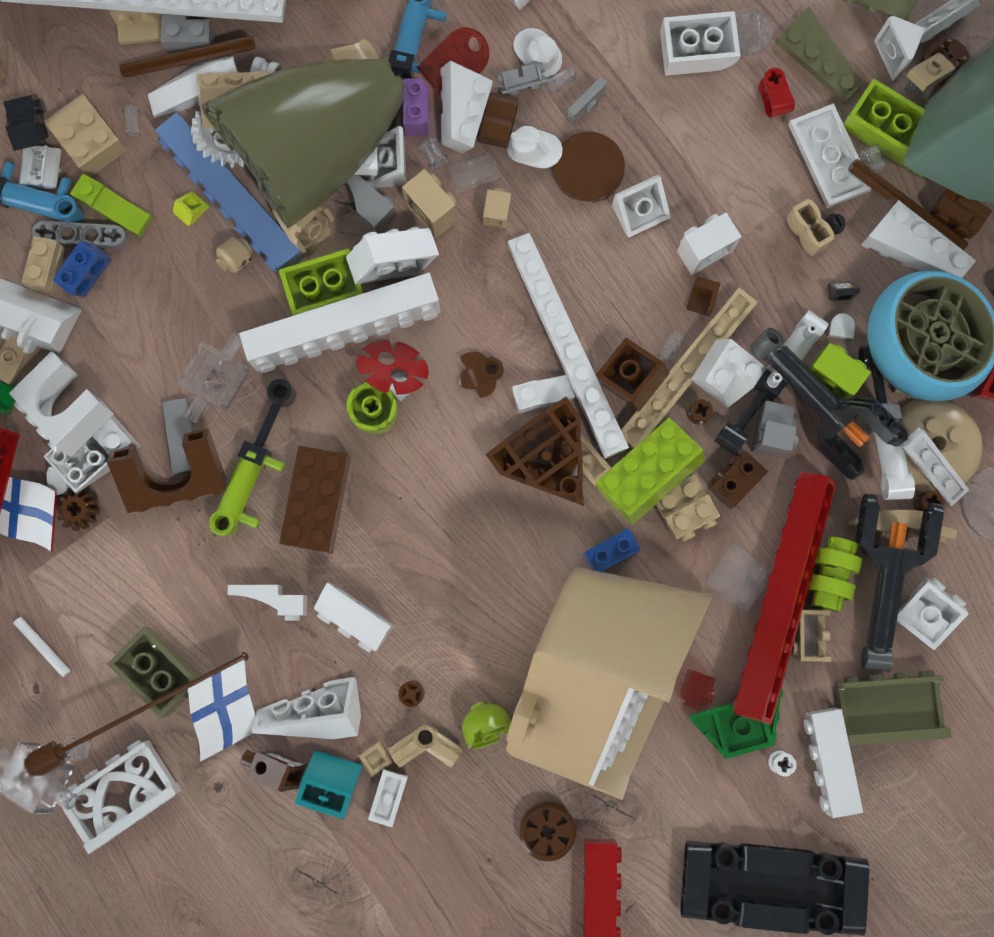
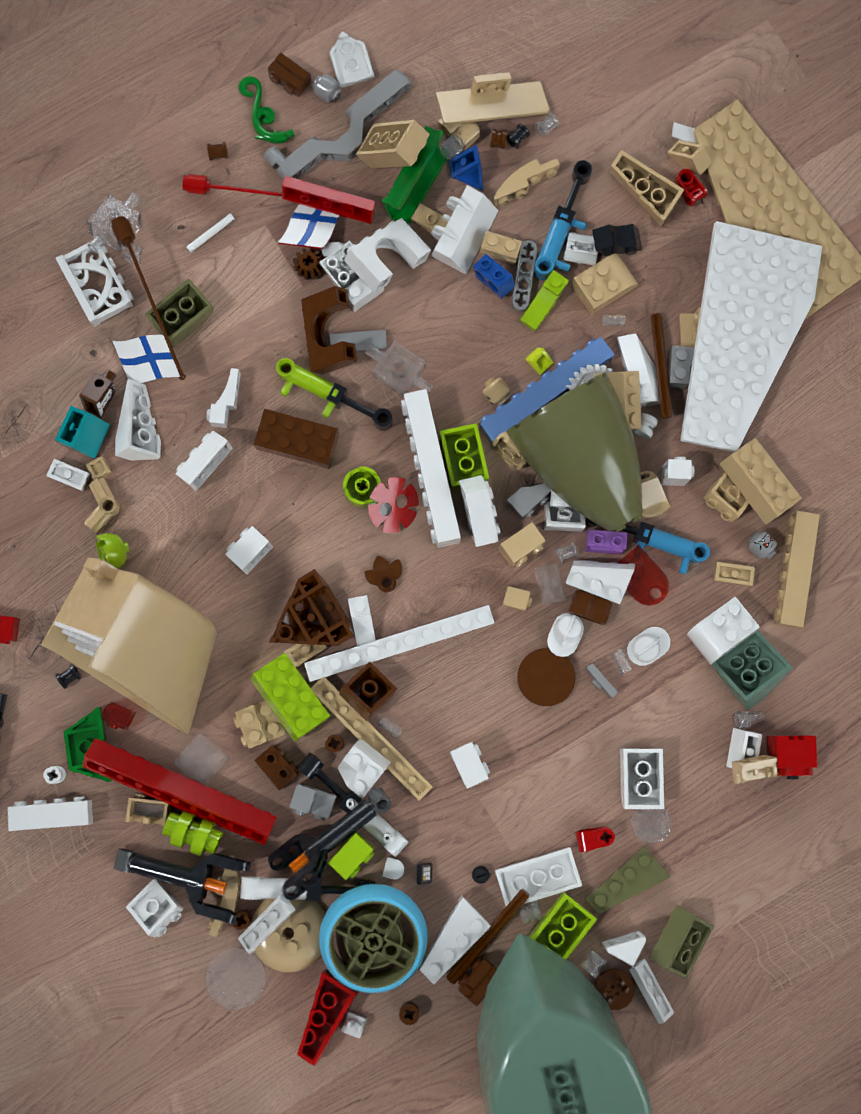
camera: 90 degrees right, 0 degrees up
reddish brown wheel [398,681,425,707] -> none
light grey hinge [497,62,548,96] -> none
reddish brown wheel [519,802,576,861] -> none
blue brick [583,528,641,572] -> none
white slope [612,175,671,238] -> none
reddish brown panel [686,276,721,316] -> none
tan brick [787,199,834,256] -> none
olive panel [836,671,952,746] -> none
tan plate [907,52,956,92] -> none
none -> black bush [55,664,82,689]
none -> white brick [225,526,273,574]
none -> white brick [661,457,695,486]

